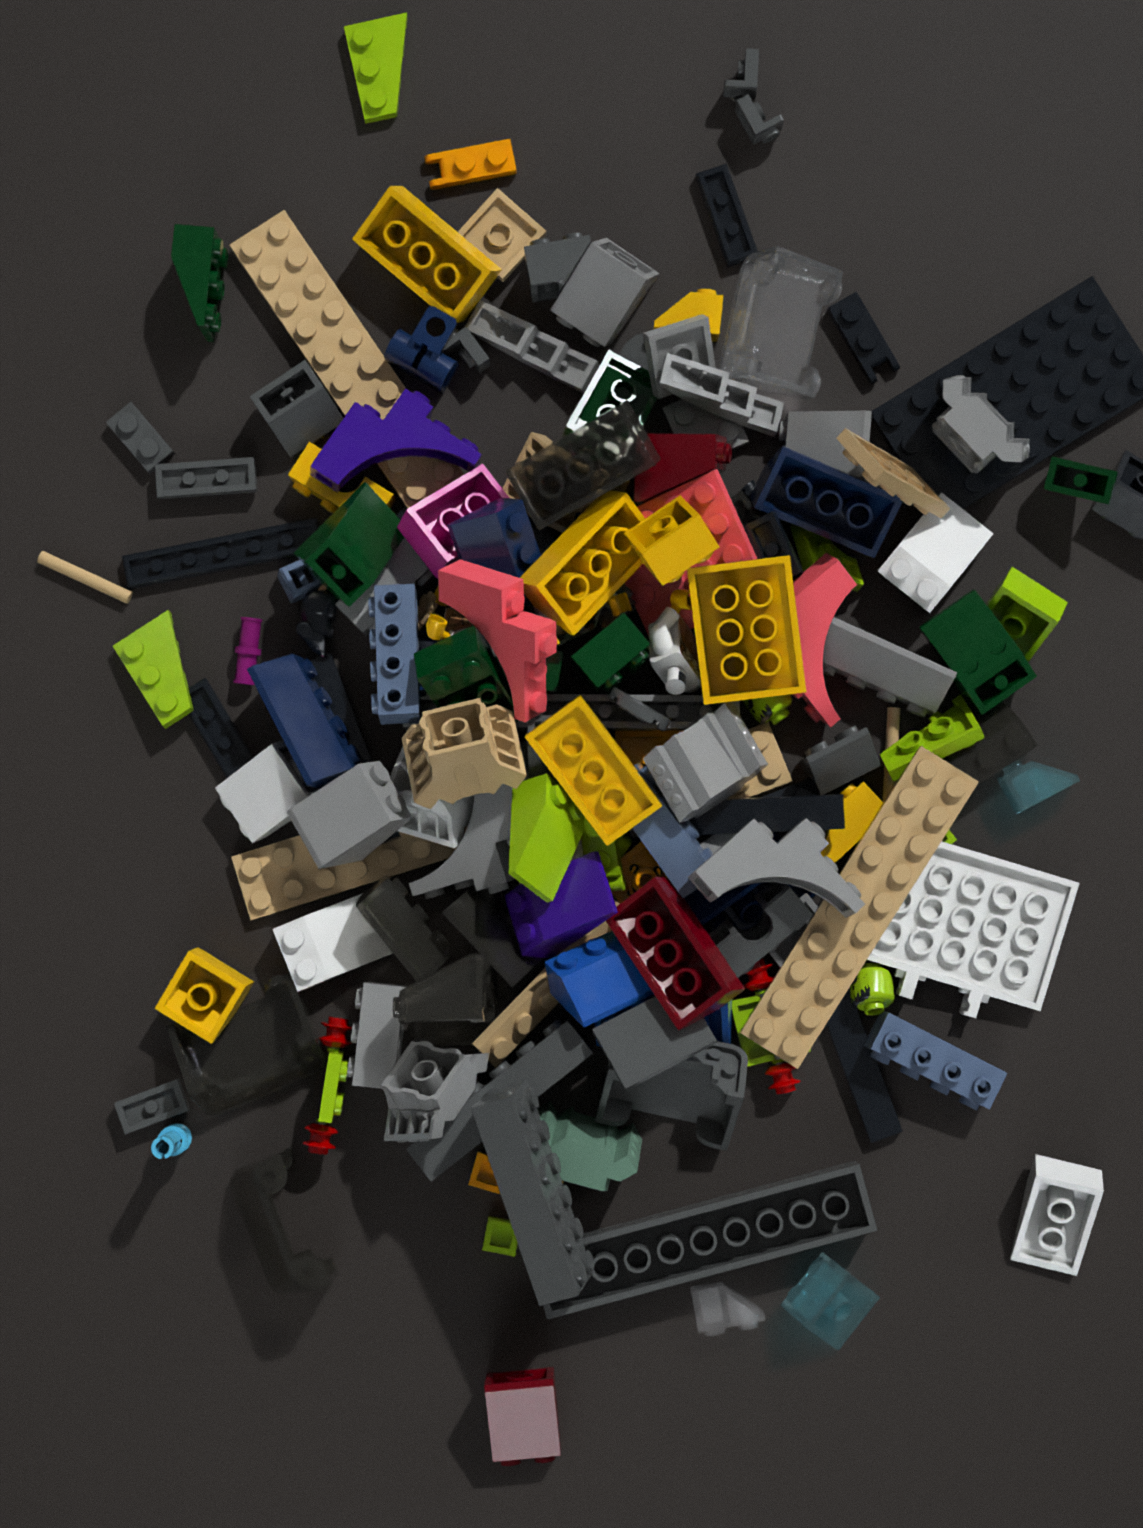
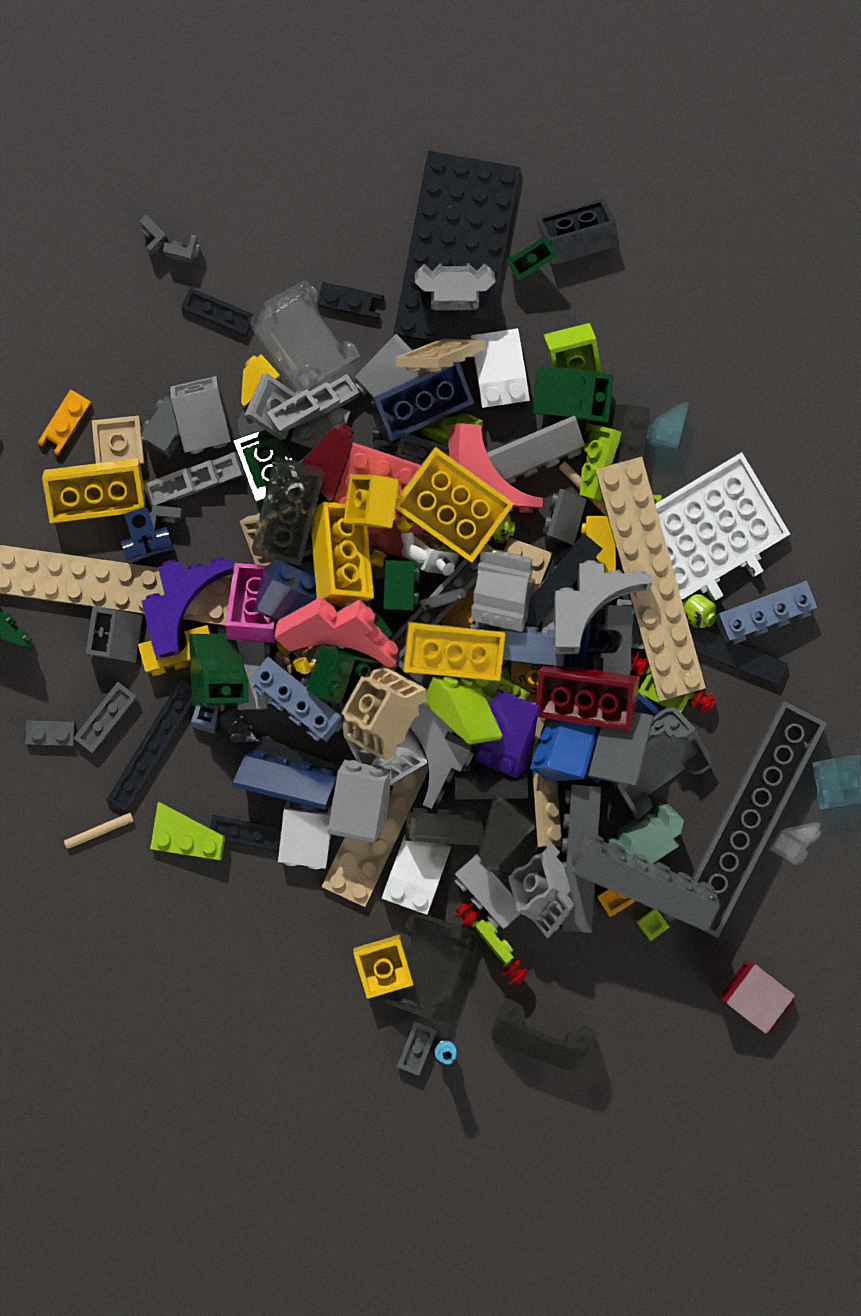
camera: 50 degrees left, 0 degrees up
magenta pin [233,617,263,685] -> none

